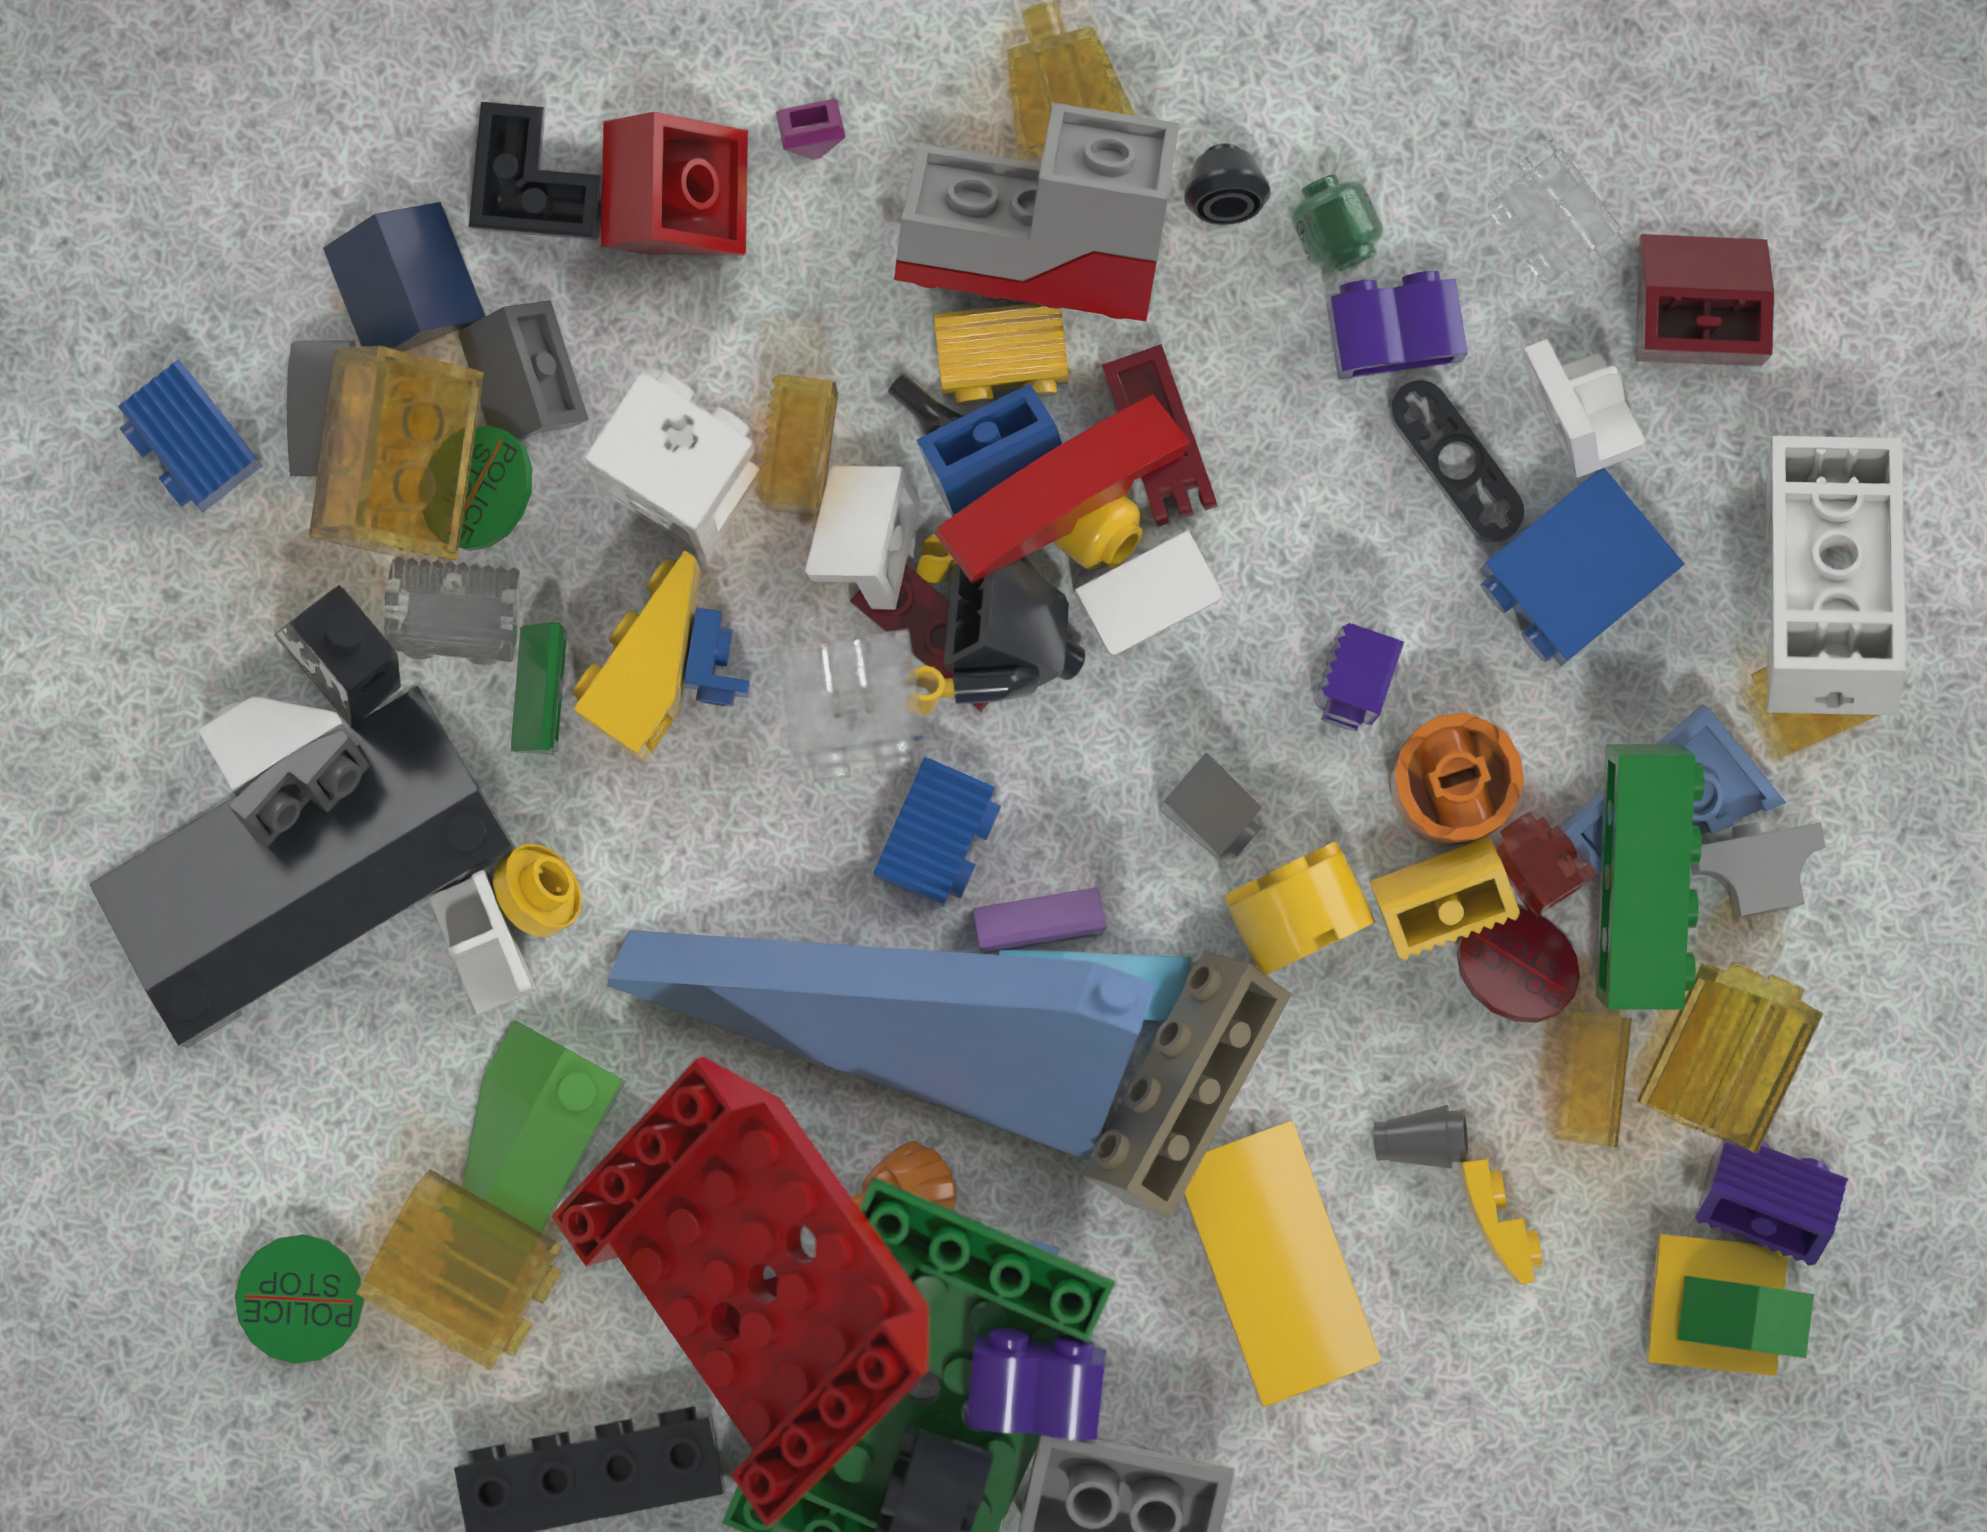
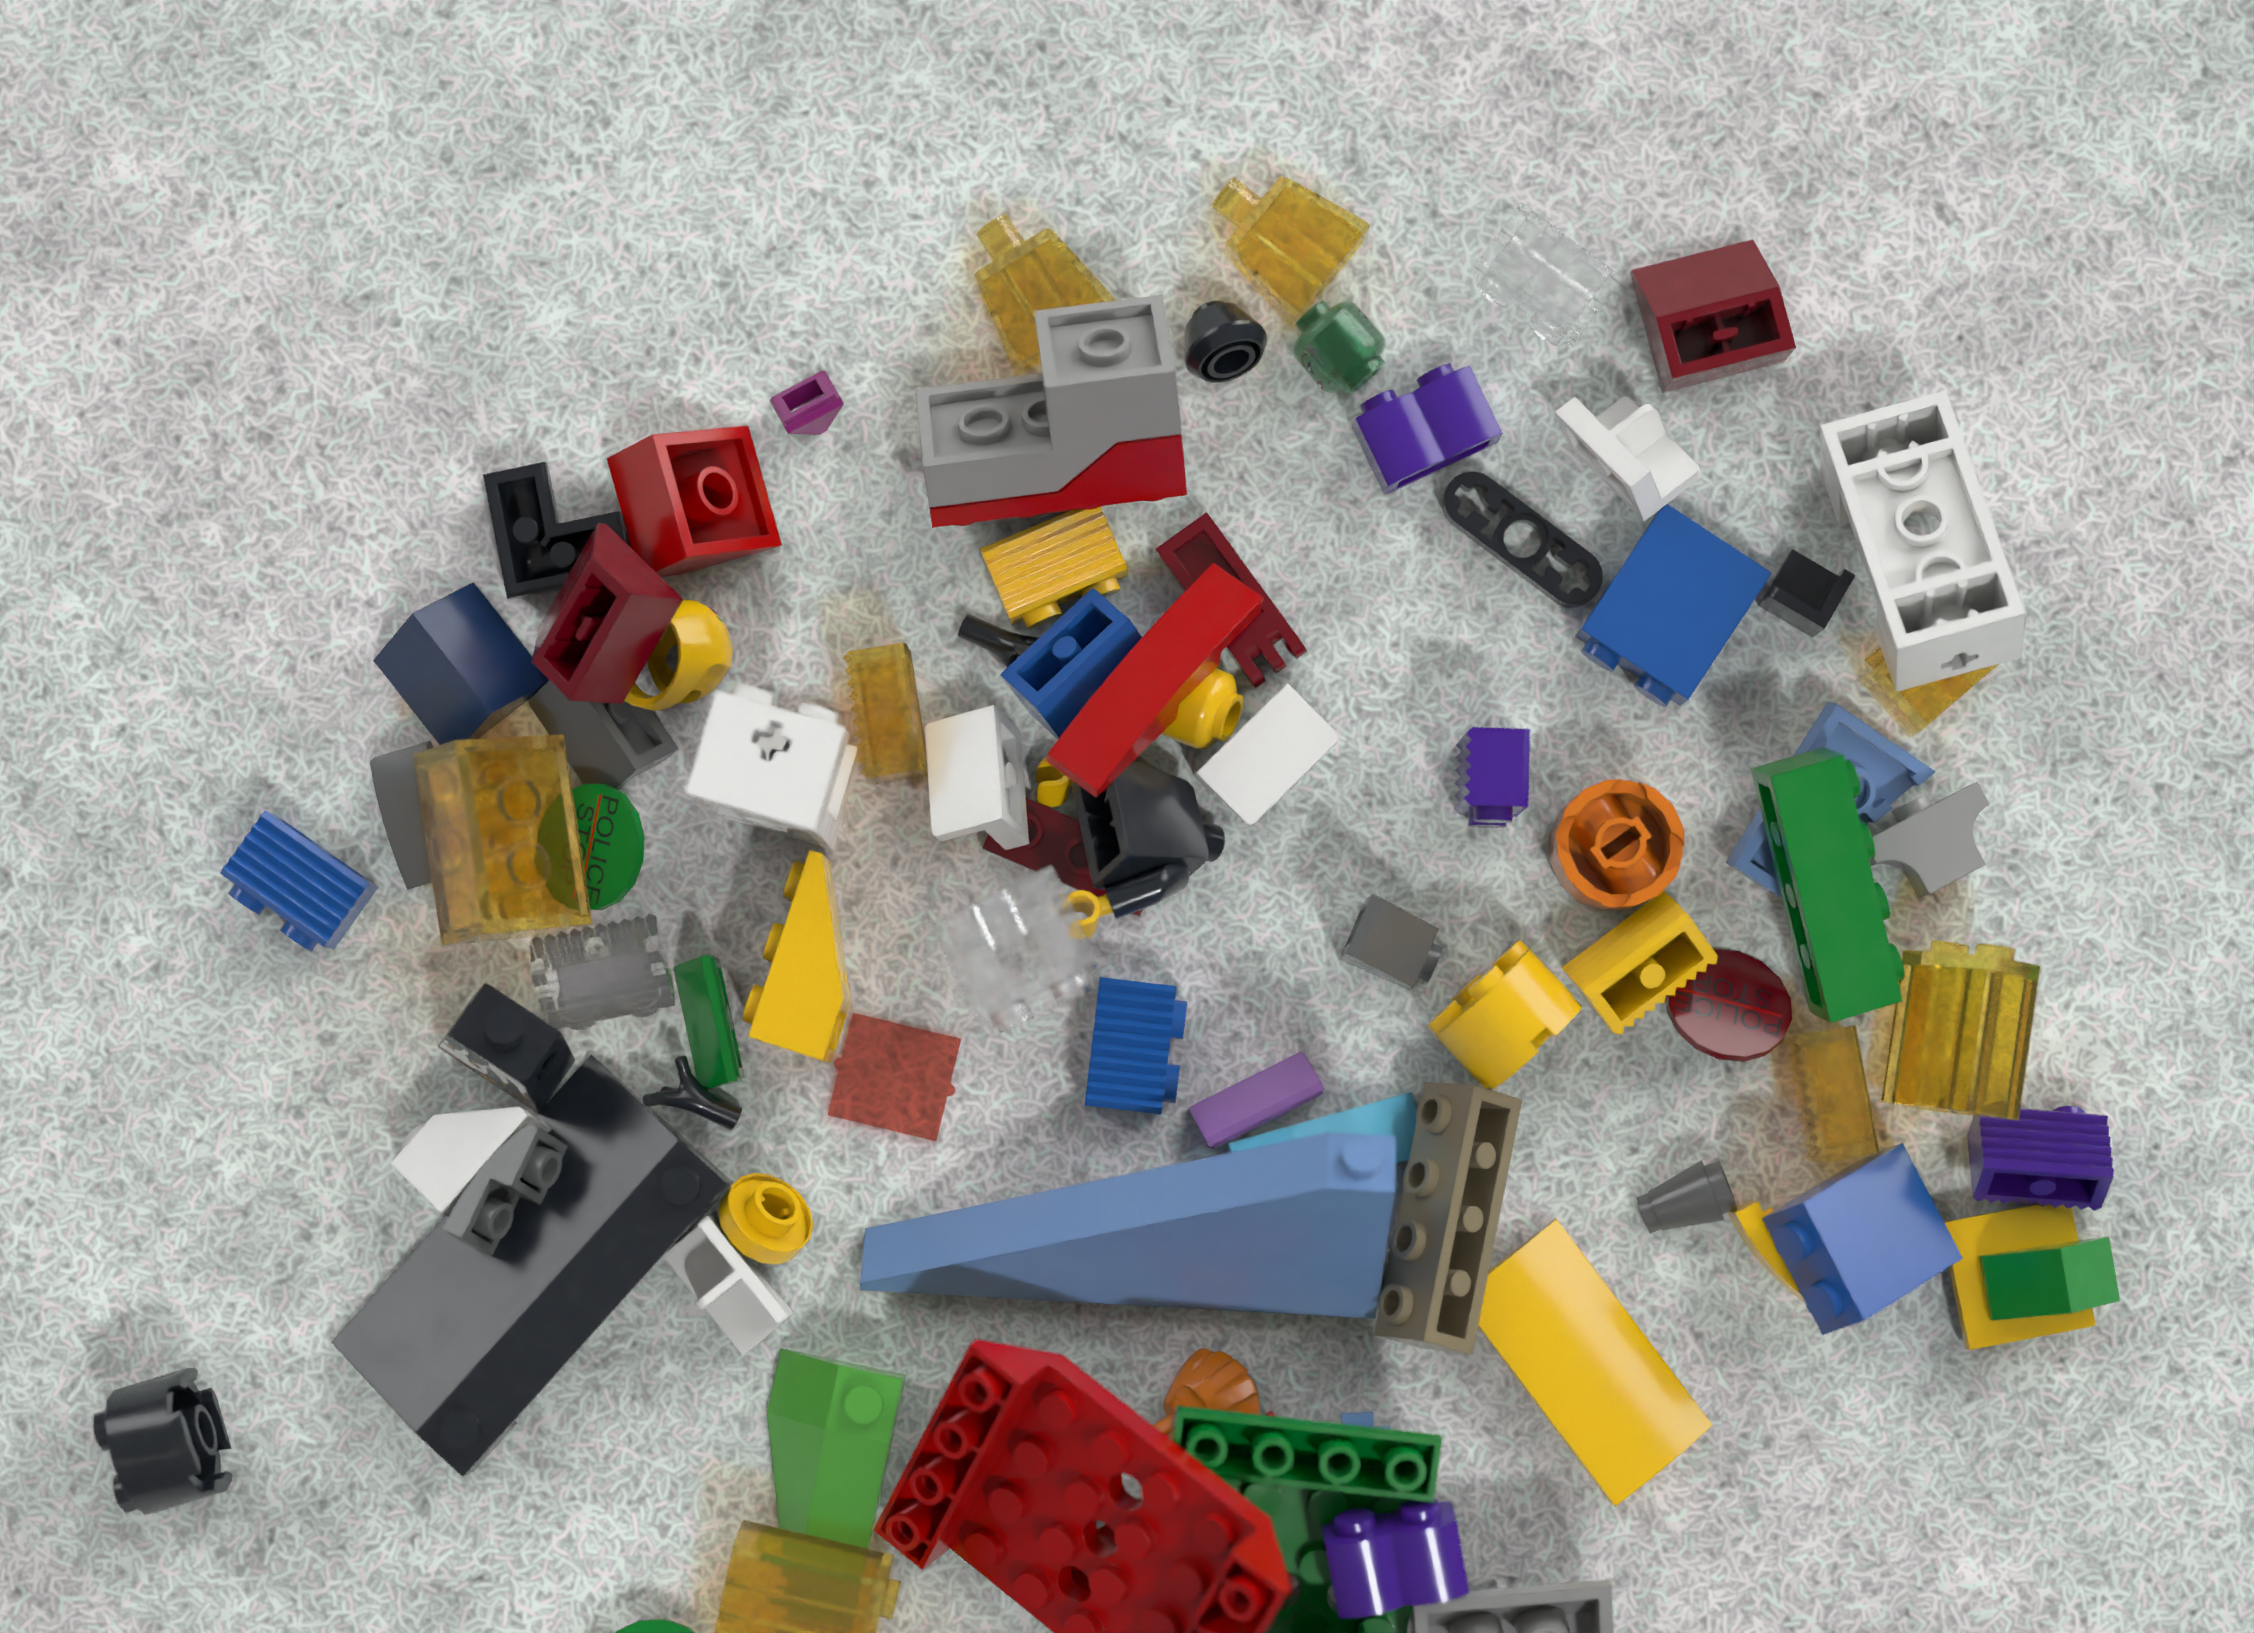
camera: 15 degrees left, 0 degrees up
blue bracket [684,607,750,707] -> none
clear red brick [1496,811,1597,919] -> none
none -> dark red slope [532,523,683,704]
none -> yellow helmet [624,599,733,711]
none -> black bar [642,1055,742,1130]
none -> clear red piece [828,1013,961,1142]
none -> clear yellow torso [1211,176,1371,329]
none -> black panel [1758,549,1856,638]
none -> brick [1762,1143,1963,1335]

